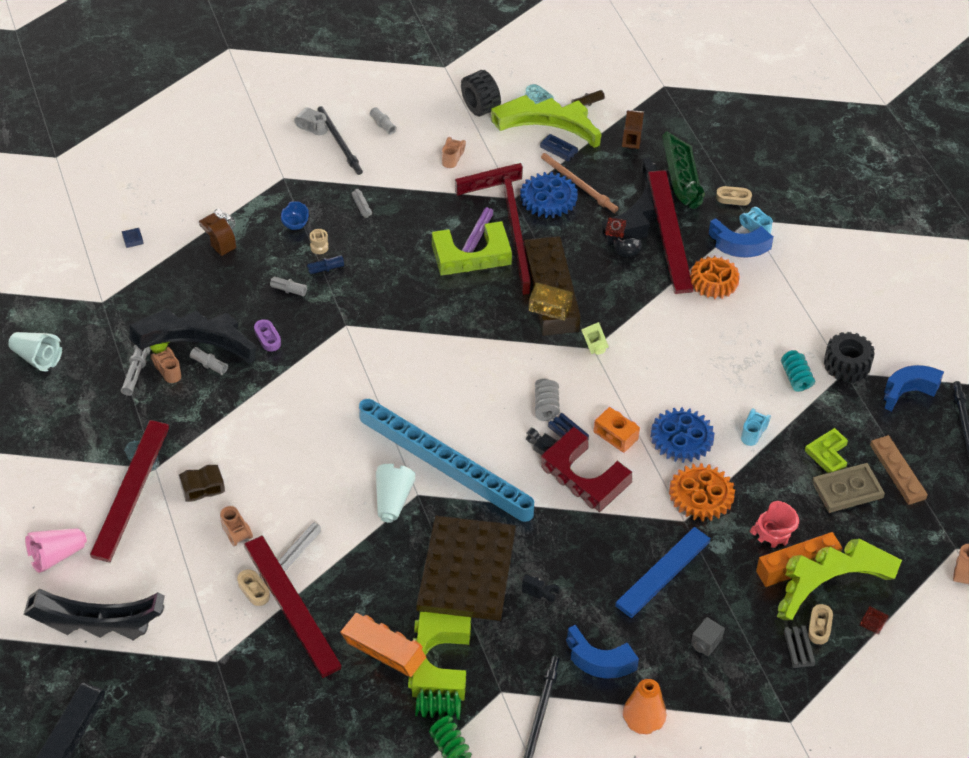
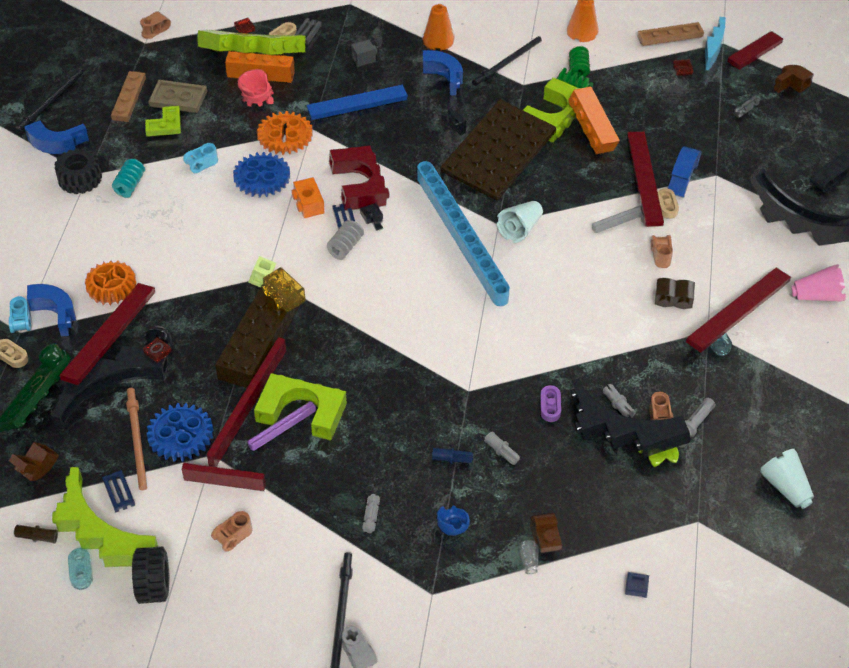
camera: 150 degrees left, 0 degrees up
tan wheel [310,229,328,254] -> none
light grey pin [370,107,397,135] -> none
none -> blue arch [668,146,702,198]

